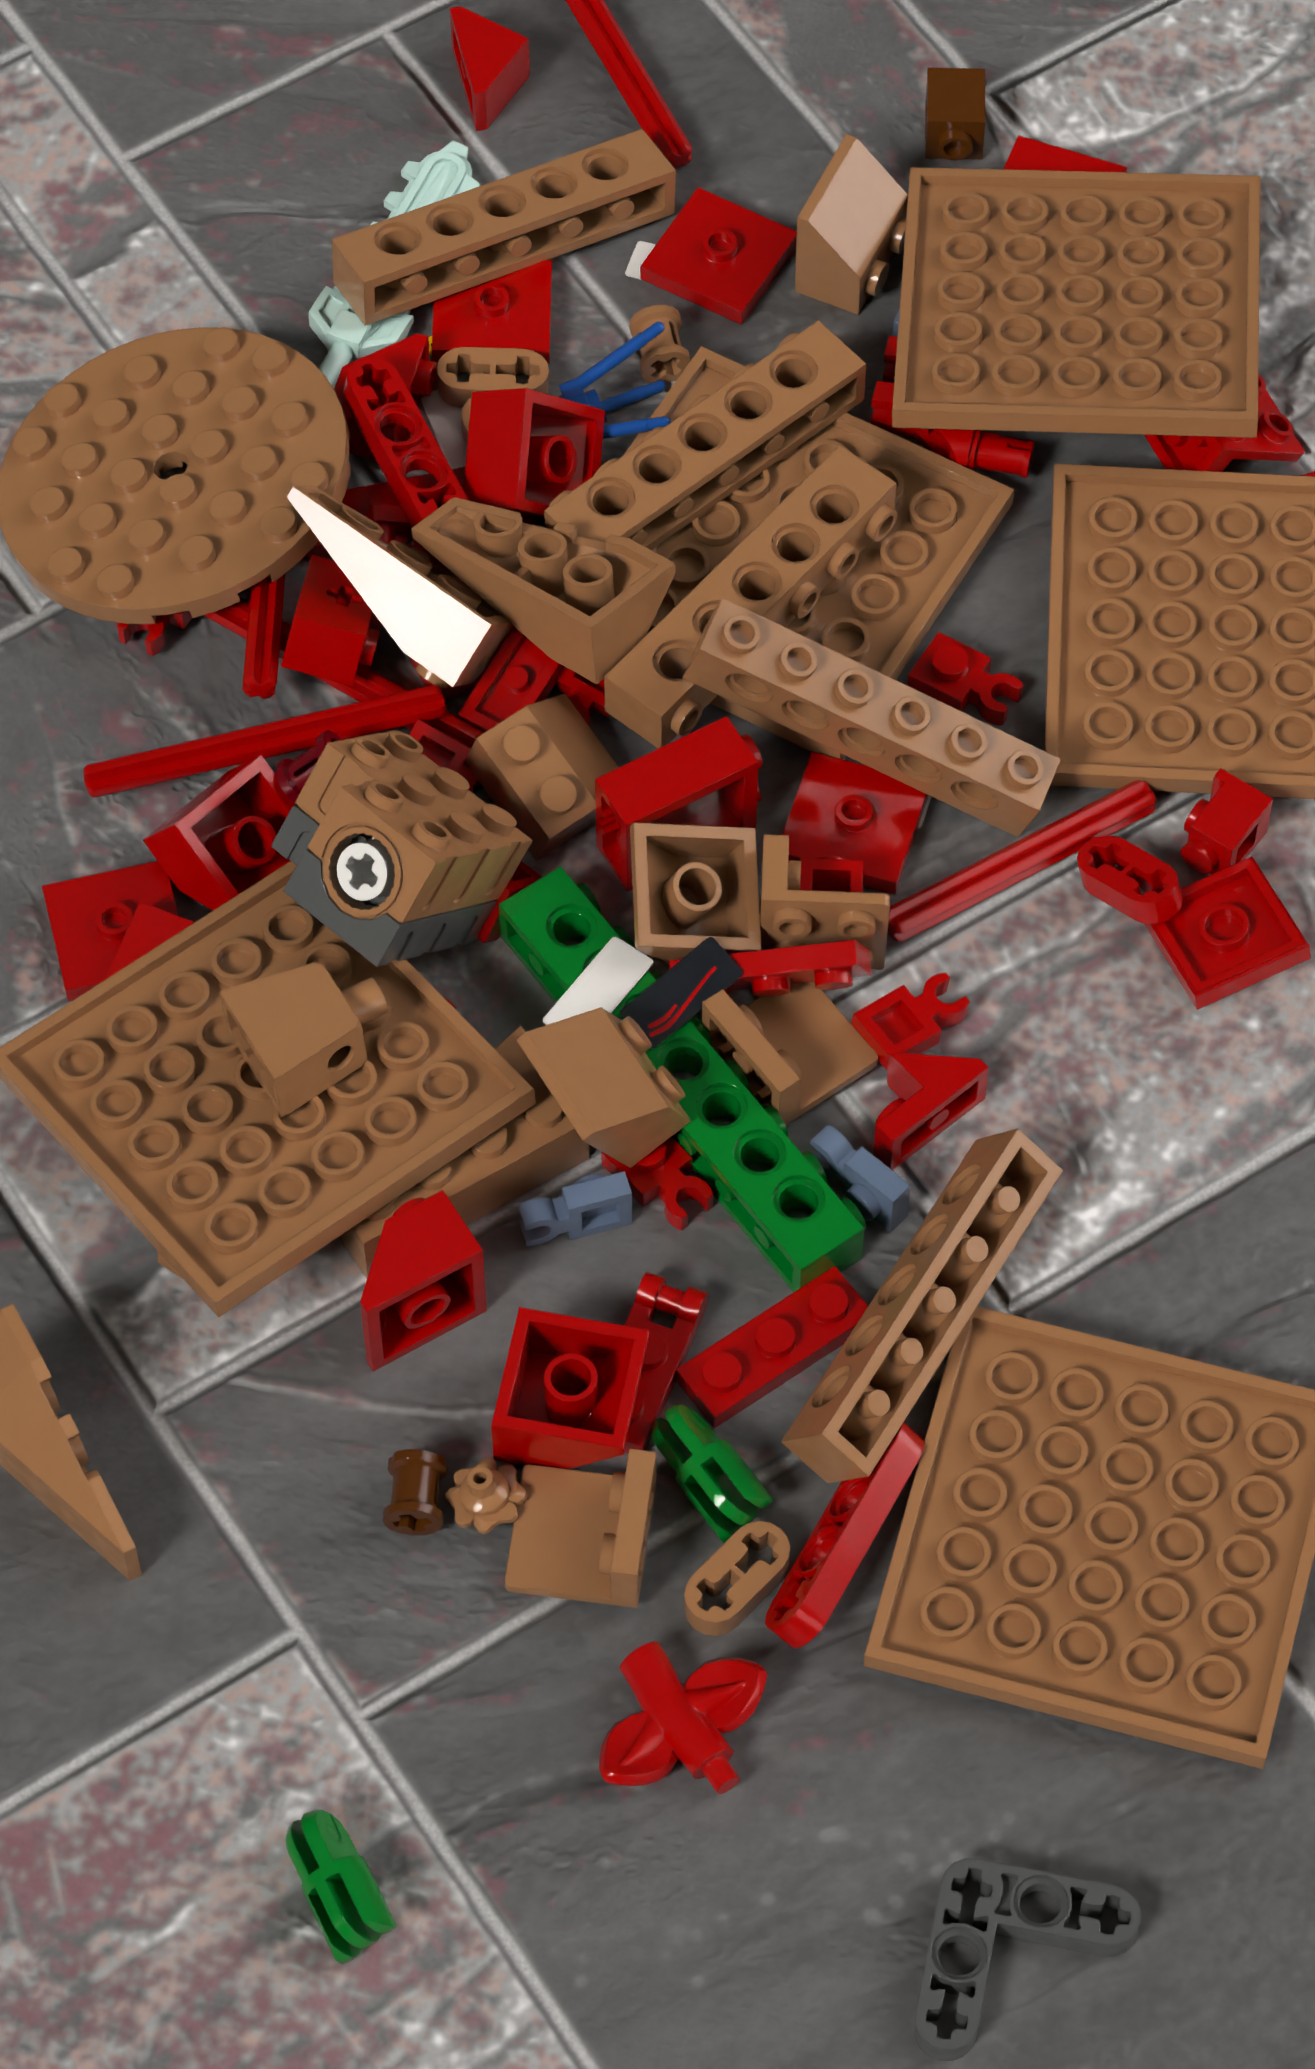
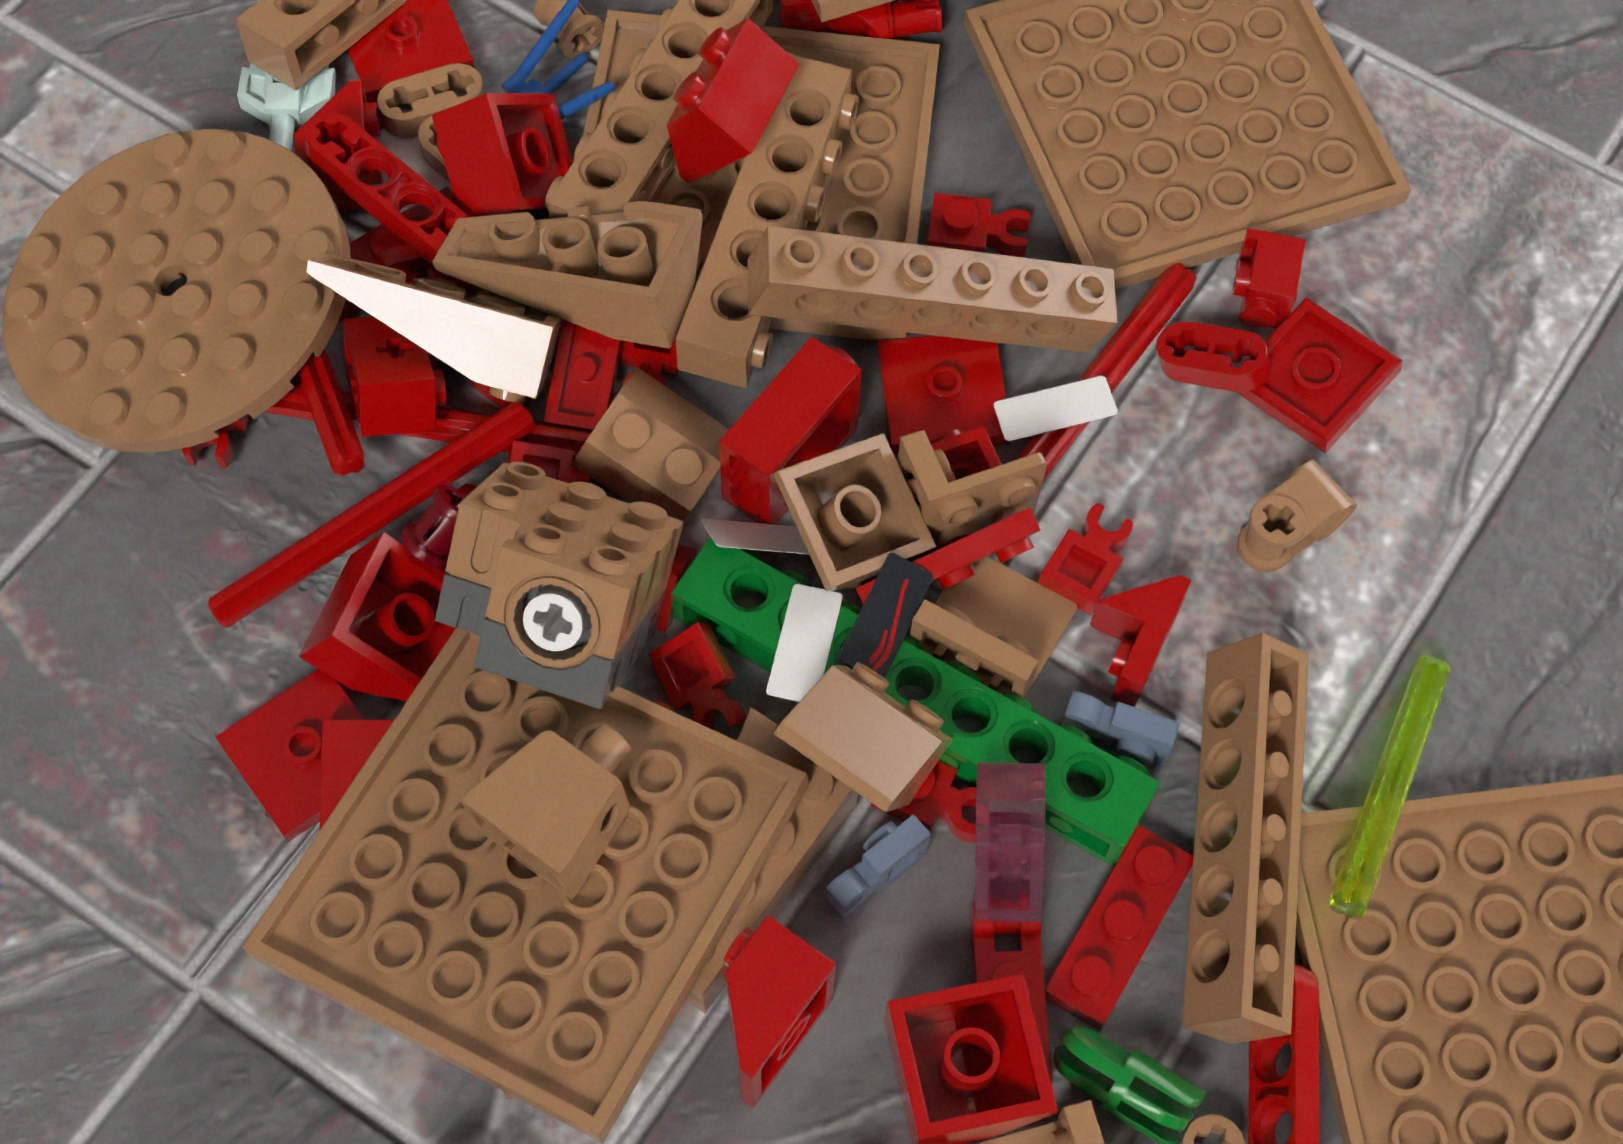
camera: 25 degrees left, 5 degrees up
none -> red plate [648,622,747,732]
none -> red slope [666,18,800,184]
none -> white sticker [701,518,809,554]
none -> clear pink brick [975,762,1046,922]
none -> white sticker [994,376,1118,441]
none -> medium nougat piece [1237,460,1357,572]
none -> clear neon green axle [1329,654,1451,919]

